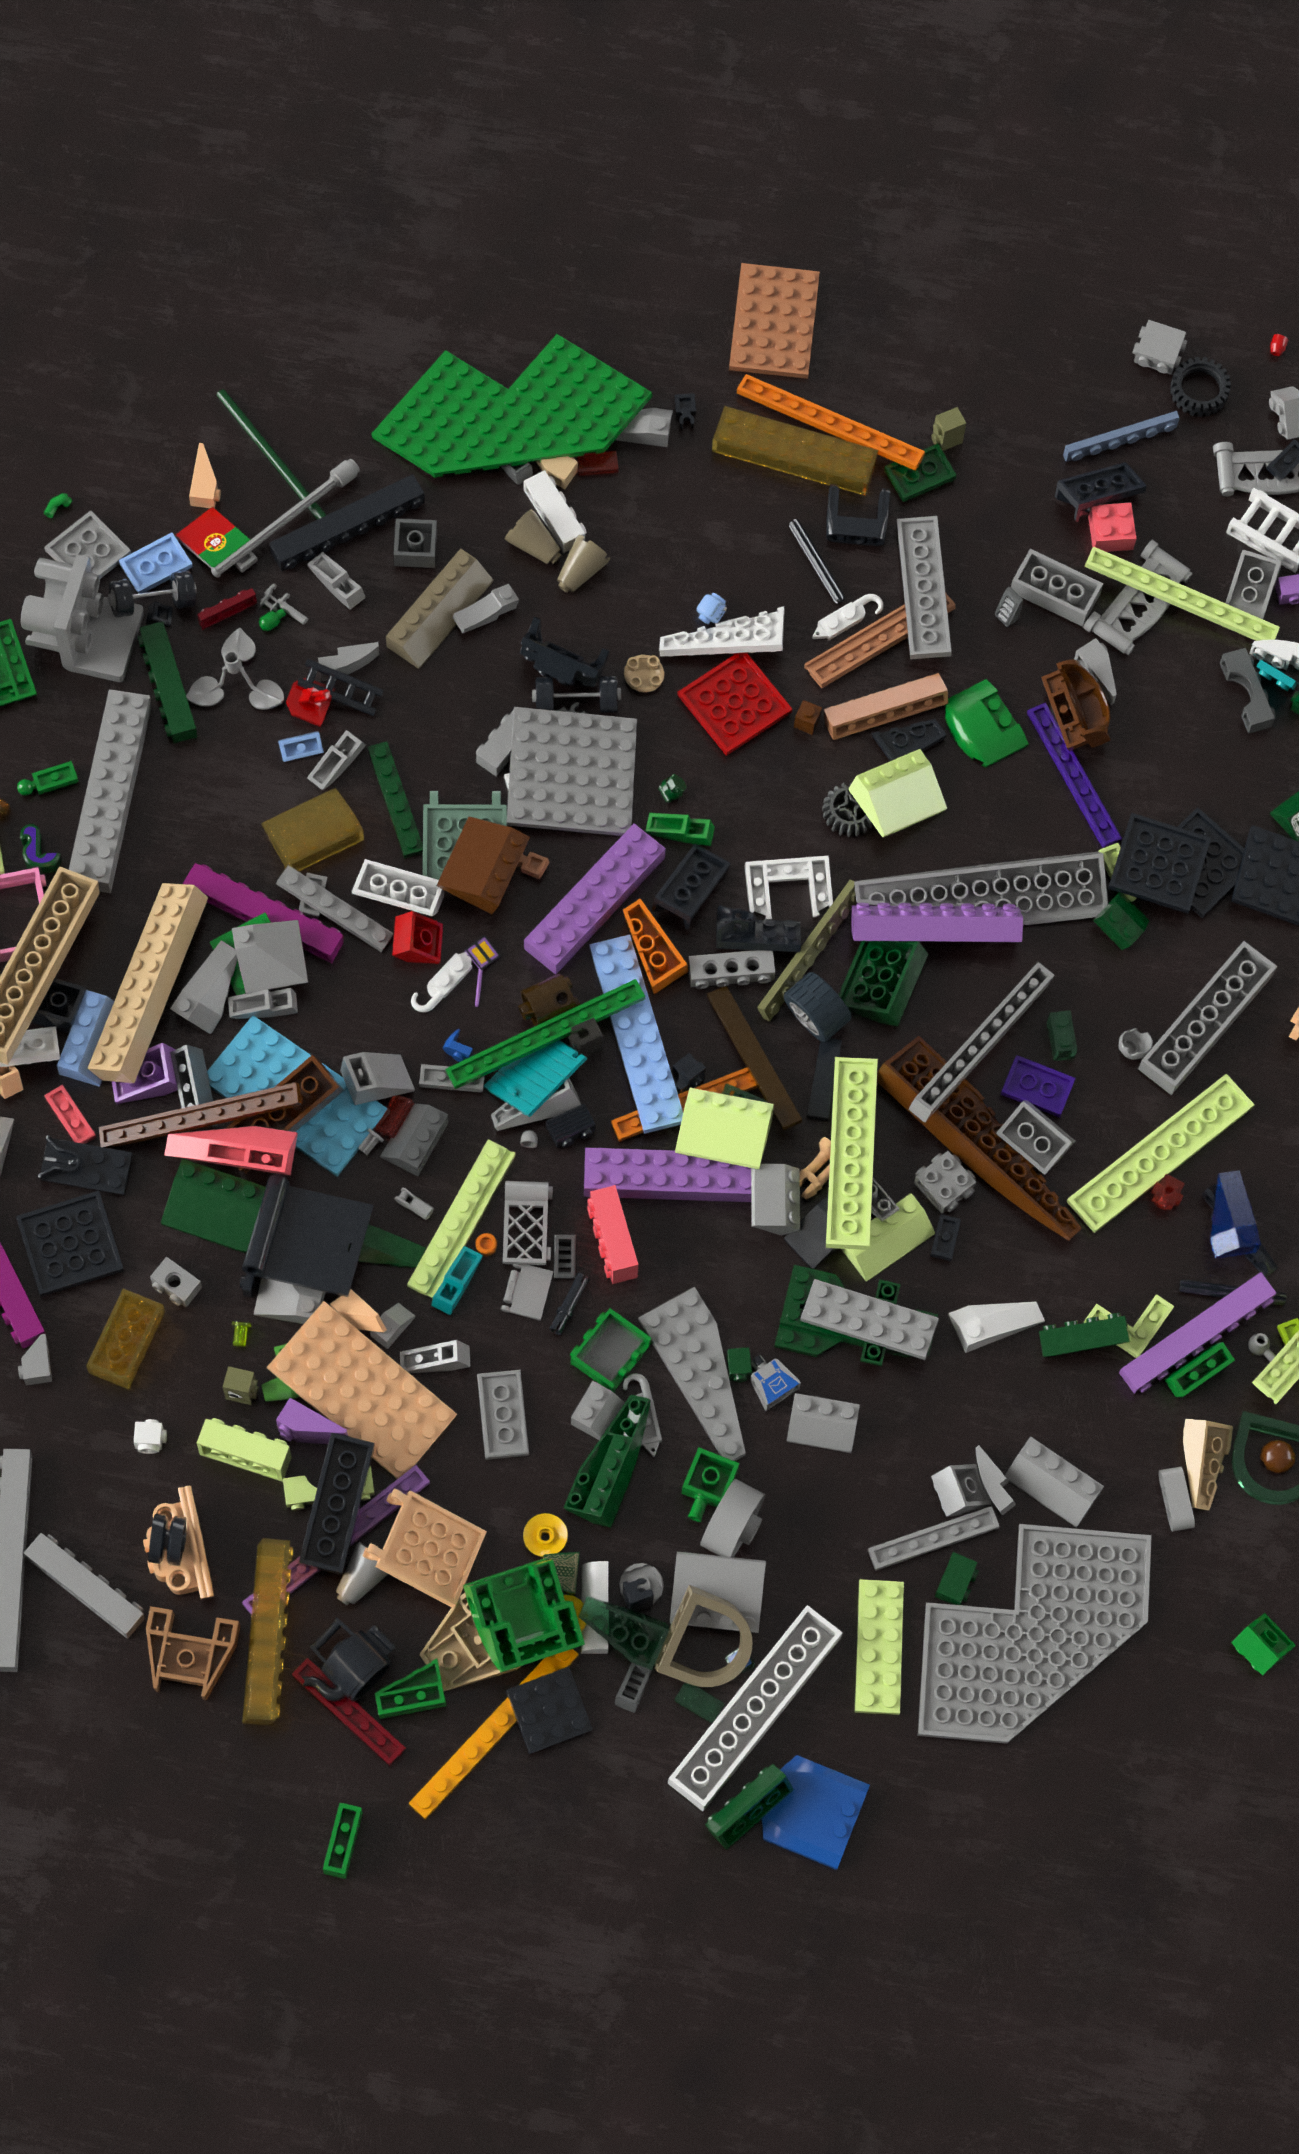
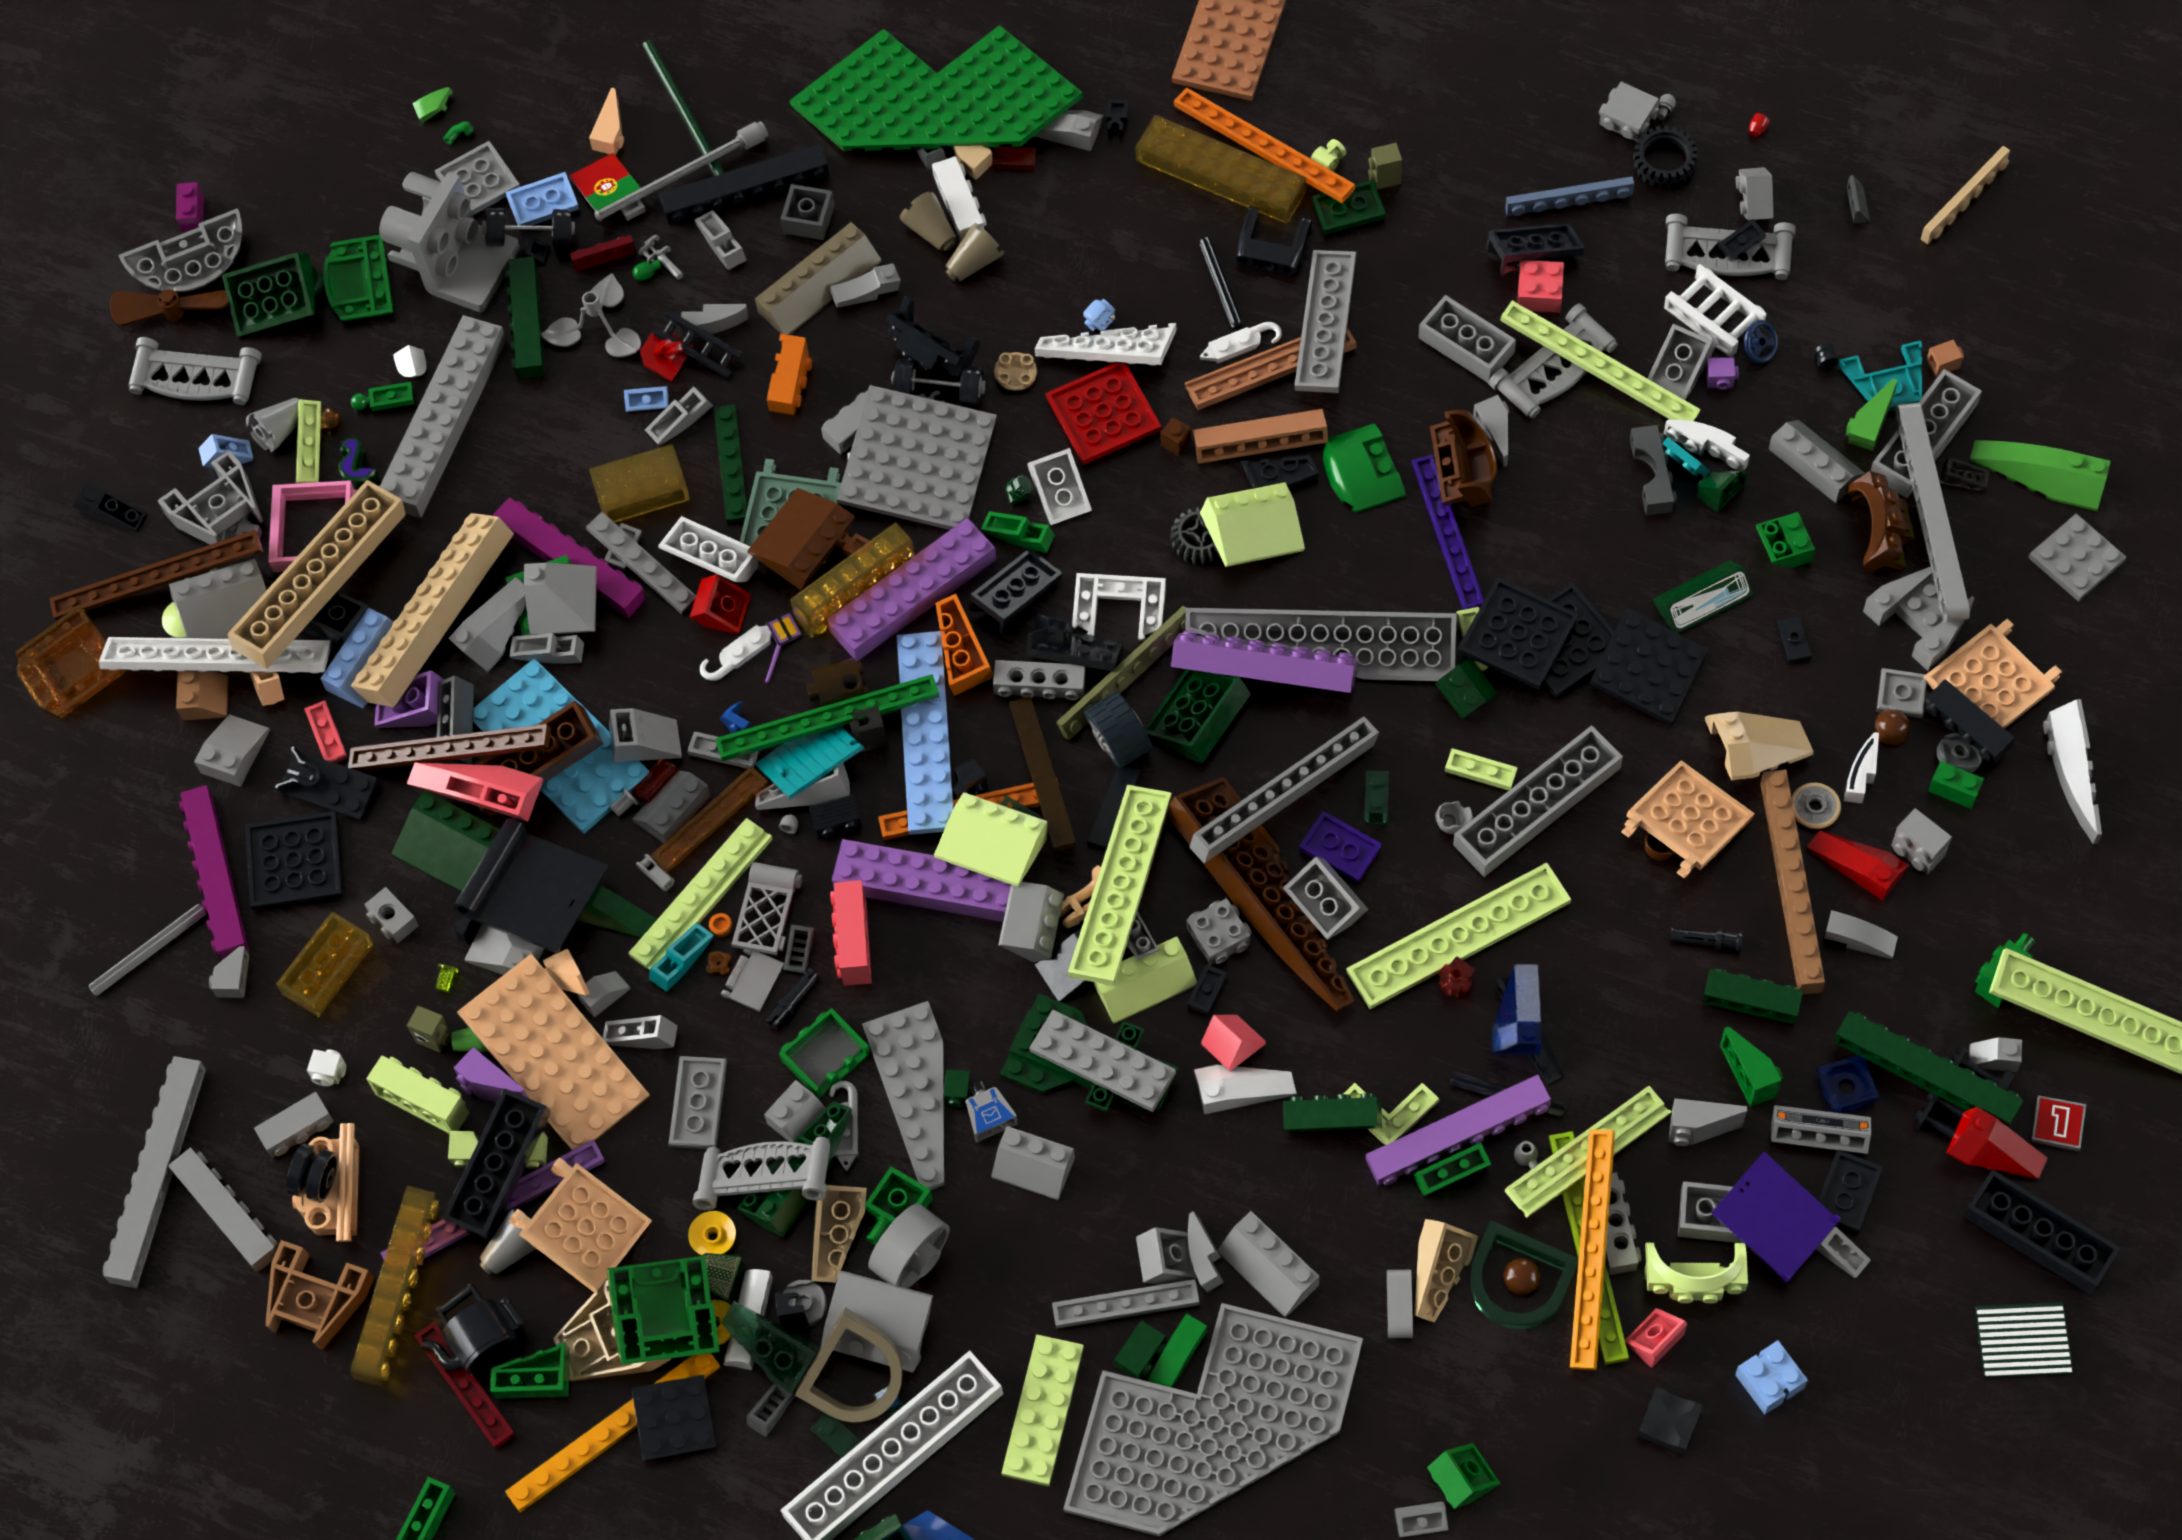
camera: 20 degrees right, 5 degrees down
dark grey slope [995,587,1023,627] -> none
none -> light grey brick [254,1092,334,1158]
none -> white brick [393,345,427,378]
none -> bright green slope [412,87,453,122]
none -> clear orange plate [651,766,767,873]
none -> light grey piece [692,1137,831,1210]
none -> clear orange plate [706,951,731,975]
none -> orange wedge [767,333,812,415]
none -> clear yellow brick [790,522,915,638]
none -> tan wedge [811,1185,867,1283]
none -> white slope [1027,448,1092,525]
none -> green slope [1148,1313,1207,1388]
none -> coral slope [1201,1015,1266,1071]
none -> yellowish green piece [1310,139,1346,171]
none -> light grey slope [1395,1502,1449,1538]
none -> yellowish green plate [1445,748,1518,790]
none -> light grey cylinder [1657,94,1676,120]

